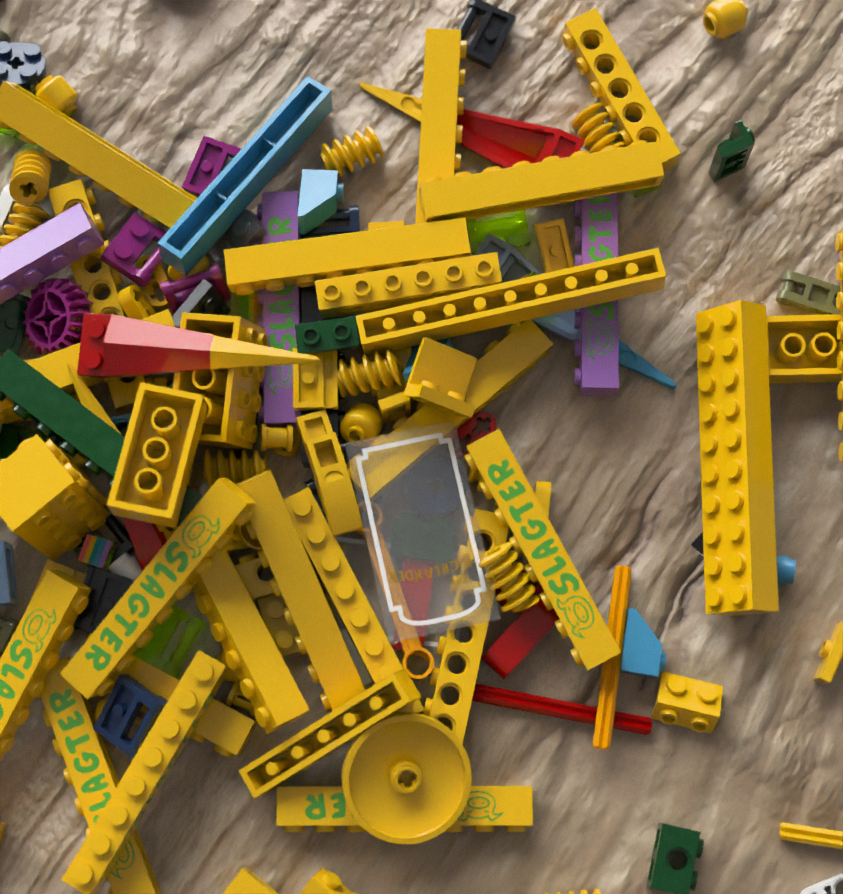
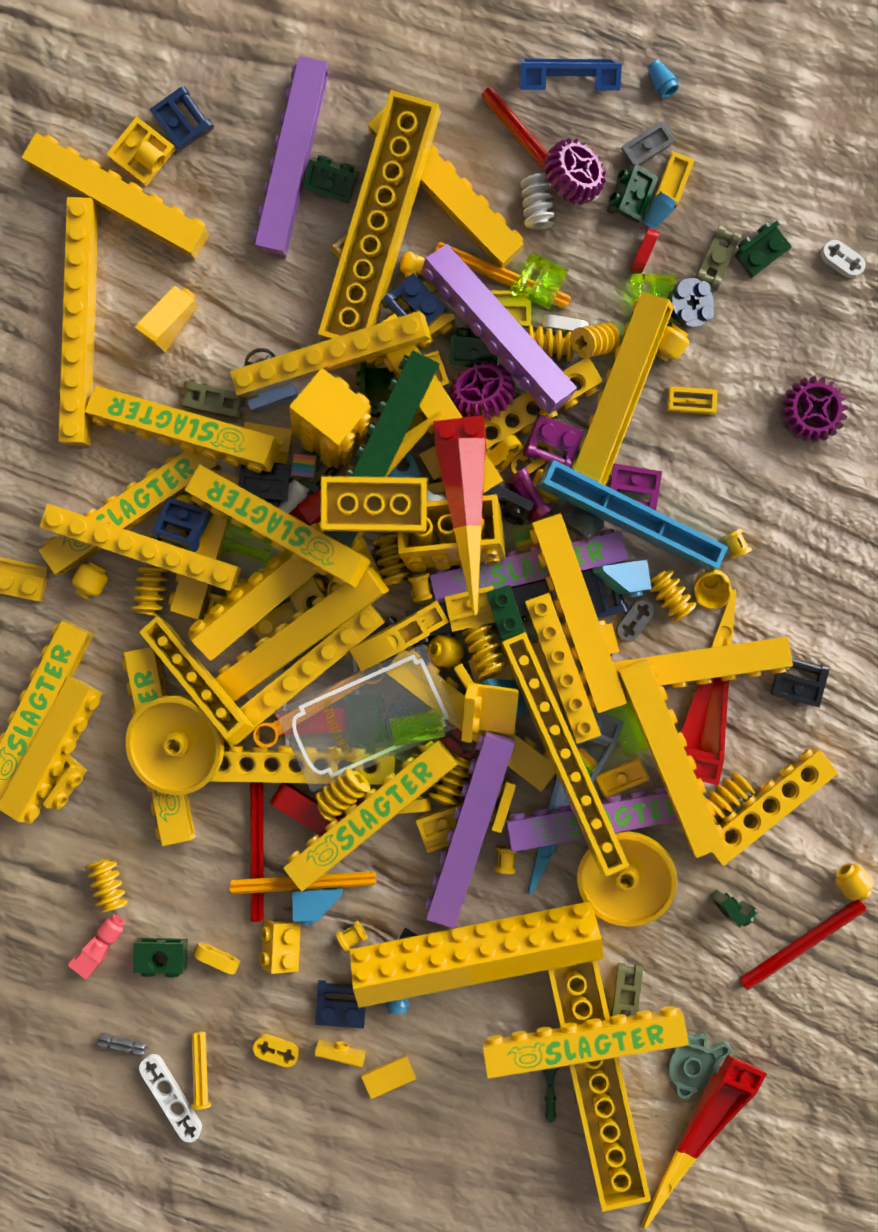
camera: 80 degrees right, 10 degrees up
none -> yellow head [71,561,109,599]
none -> yellow piece [130,564,169,616]
none -> yellow beam [193,942,240,974]
none -> yellow beam [253,1034,300,1067]
none -> dark blue plate [315,980,366,1028]
none -> yellow bush [336,920,368,952]
none -> clear neon green brick [390,708,445,747]
none -> yellow plate [415,802,462,853]
none -> medium lavender brick [424,731,515,929]
none -> yellow piece [429,751,472,806]
none -> yellow plate [490,779,516,833]
none -> yellow bush [494,845,517,874]
none -> yellow dish [577,831,677,927]
none -> flat silver beam [616,600,654,641]
none -> yellow tile [666,386,718,415]
none -> yellow hair [693,570,732,609]
none -> yellow bush [722,528,752,559]
none -> red axle [740,899,867,990]

